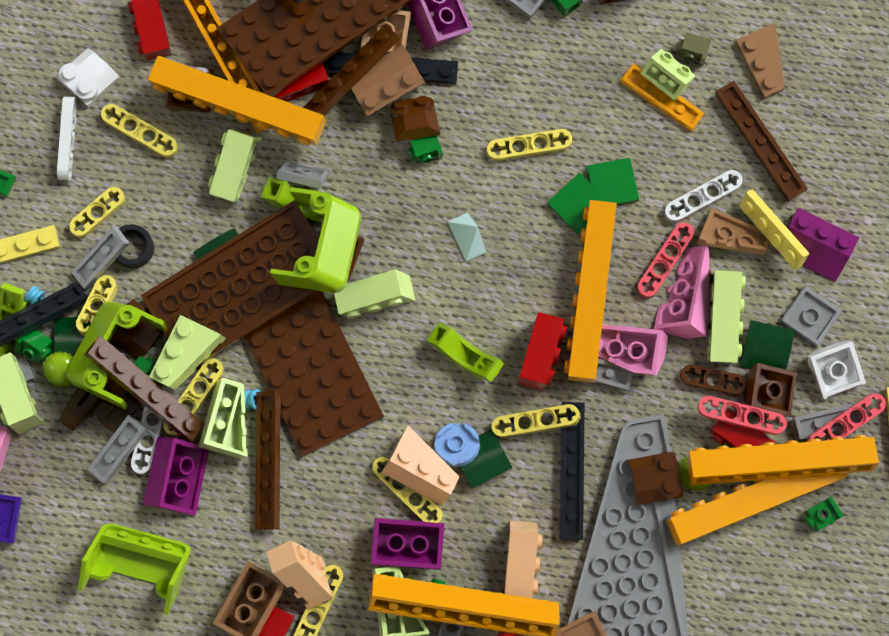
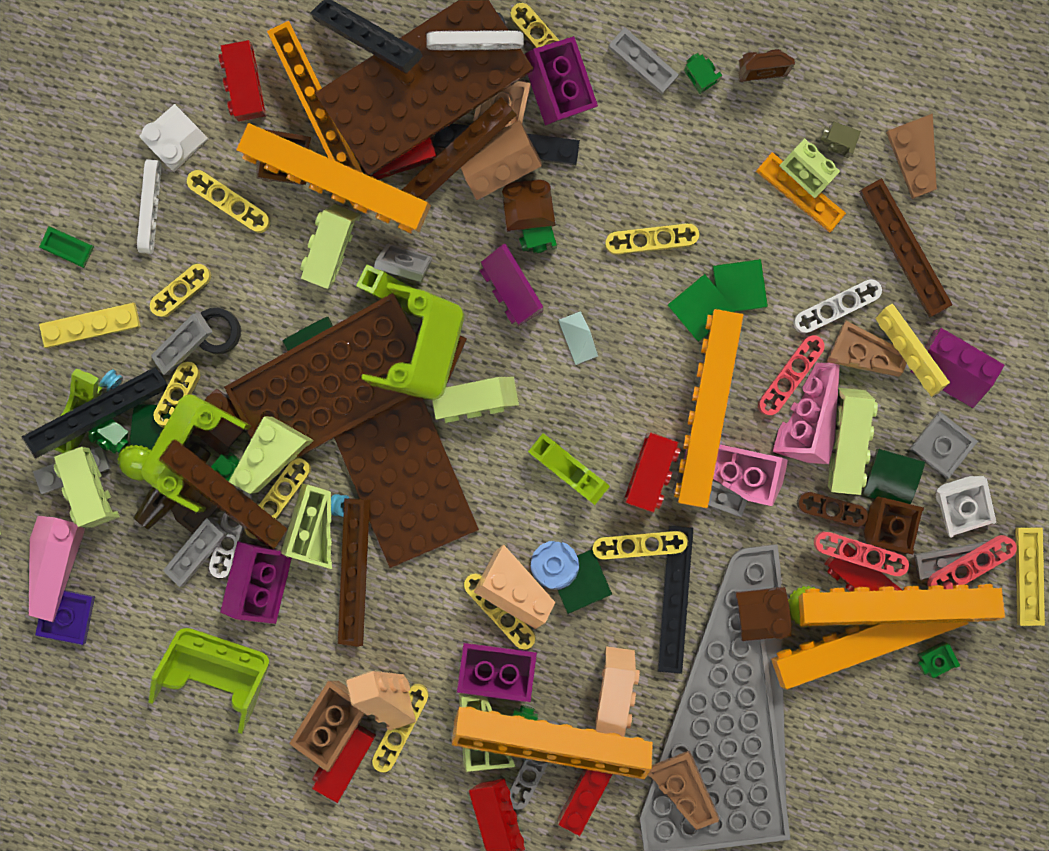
camera: 10 degrees right, 10 degrees up
none -> magenta slope [479,244,544,327]

